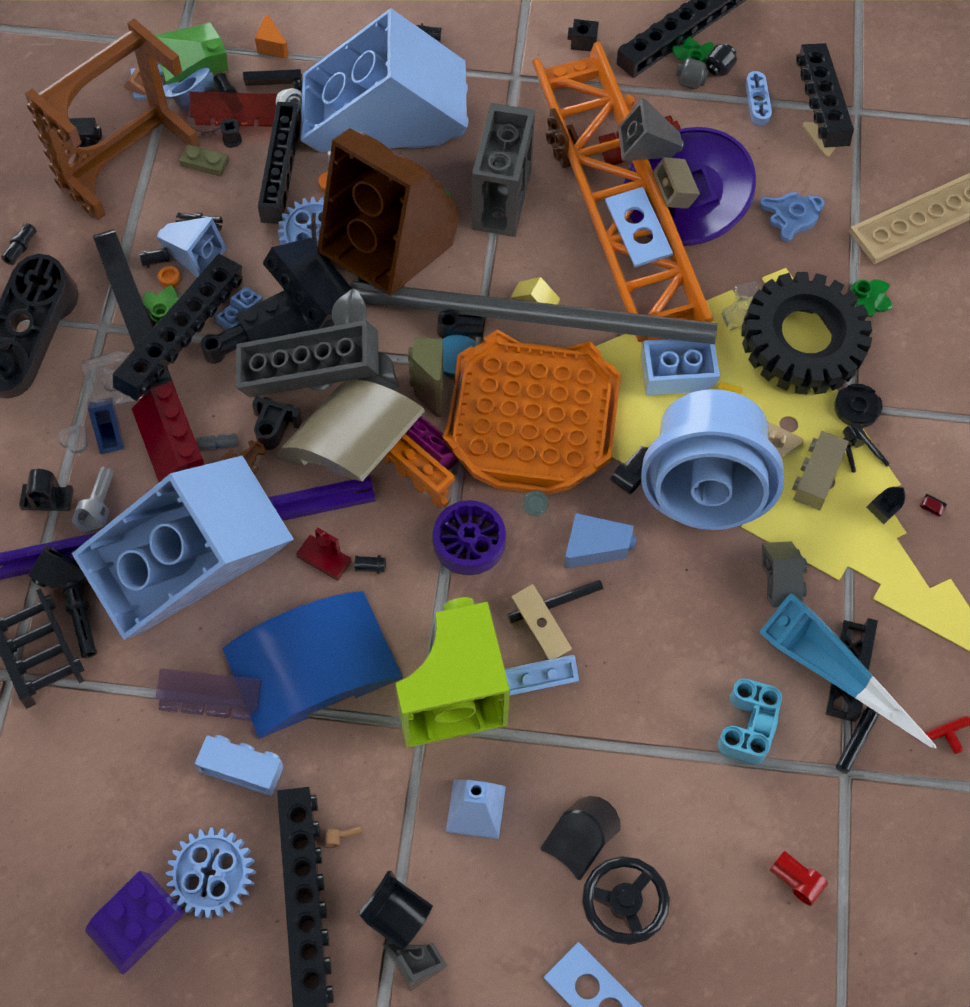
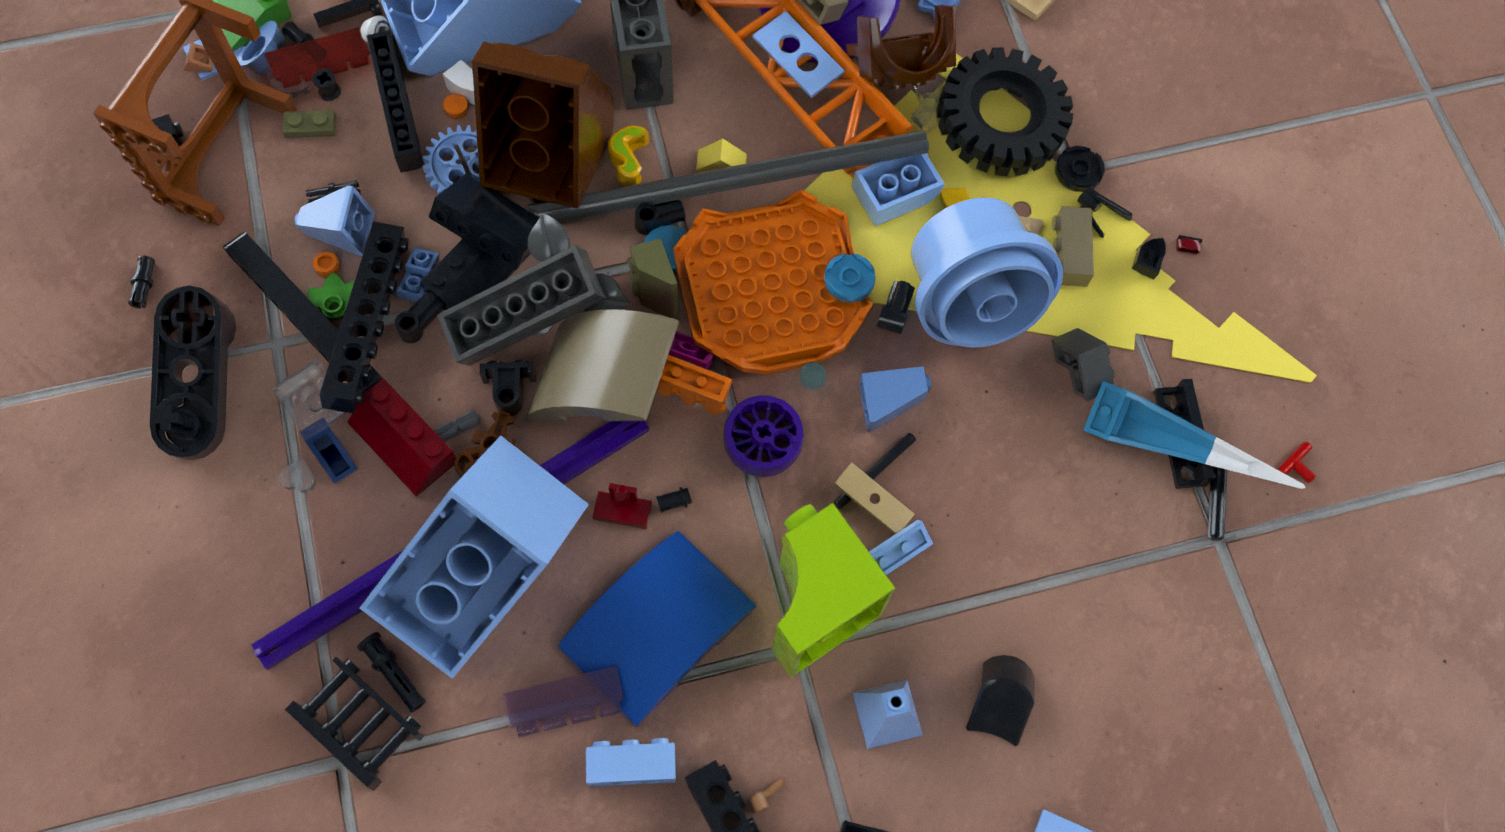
camera: 25 degrees left, 5 degrees up
black pin [19,469,74,511] -> none
black slope [29,545,87,588] -> none
light grey piece [72,467,113,532] -> none
black pin [139,247,170,268] -> none
black piece [582,856,670,945] -> none
medium azure beam [718,678,782,764] -> none
red piece [770,851,828,906] -> none
green plate [850,279,893,317] -> none
none -> yellow animal [608,125,649,186]
none -> dark azure tile [824,254,876,303]
none -> reddish brown piece [846,4,957,89]

